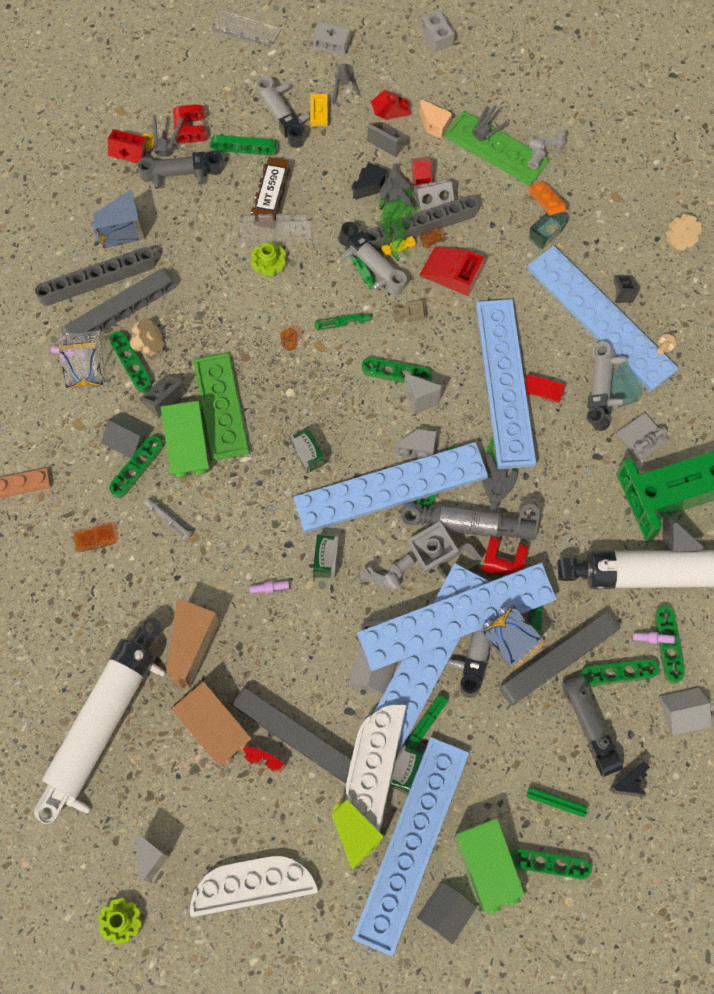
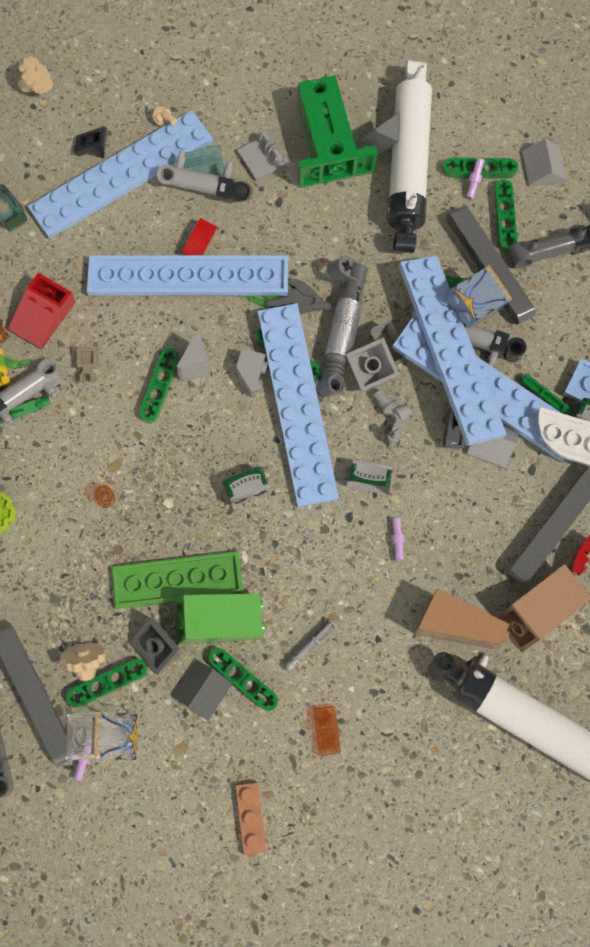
camera: 90 degrees left, 5 degrees up
green piece [315,313,371,331] -> none
red connector [482,536,528,576] -> none

